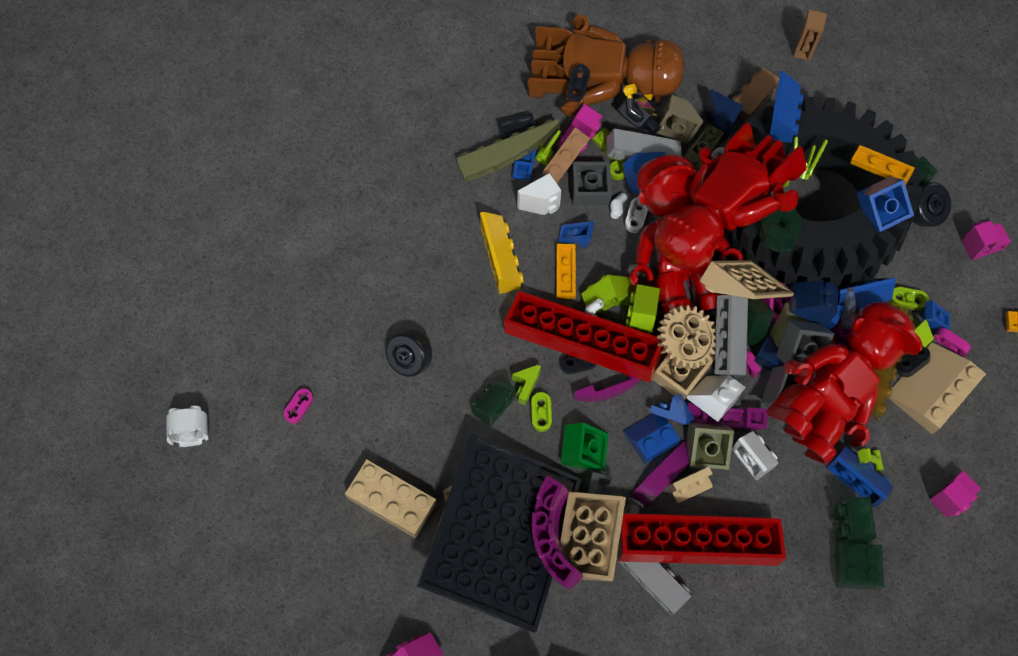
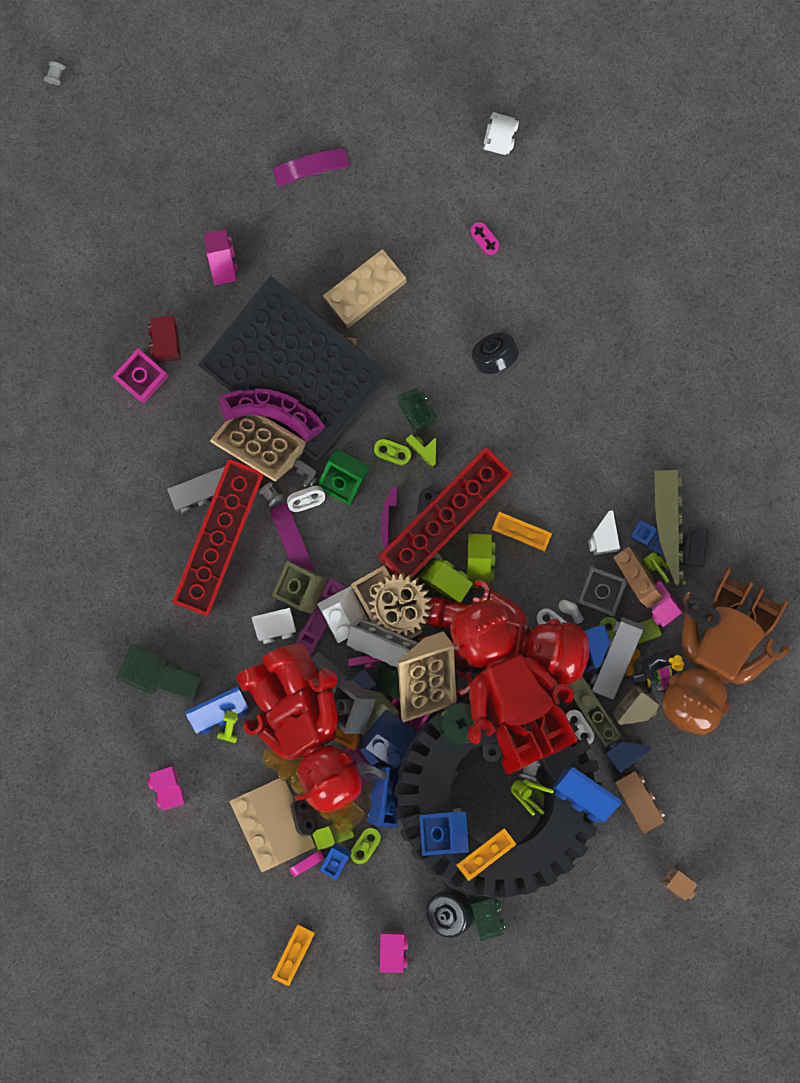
camera: 115 degrees right, 15 degrees up
yellow slope [480,212,524,294] -> none
blue slope [558,221,594,249] -> none
white arm [585,299,604,317] -> none
blue slope [623,414,680,465] -> none
blue slope [650,394,694,425] -> none
tan bracket [668,467,713,503] -> none
none -> magenta slope [273,148,350,187]
none -> white plate [287,486,325,512]

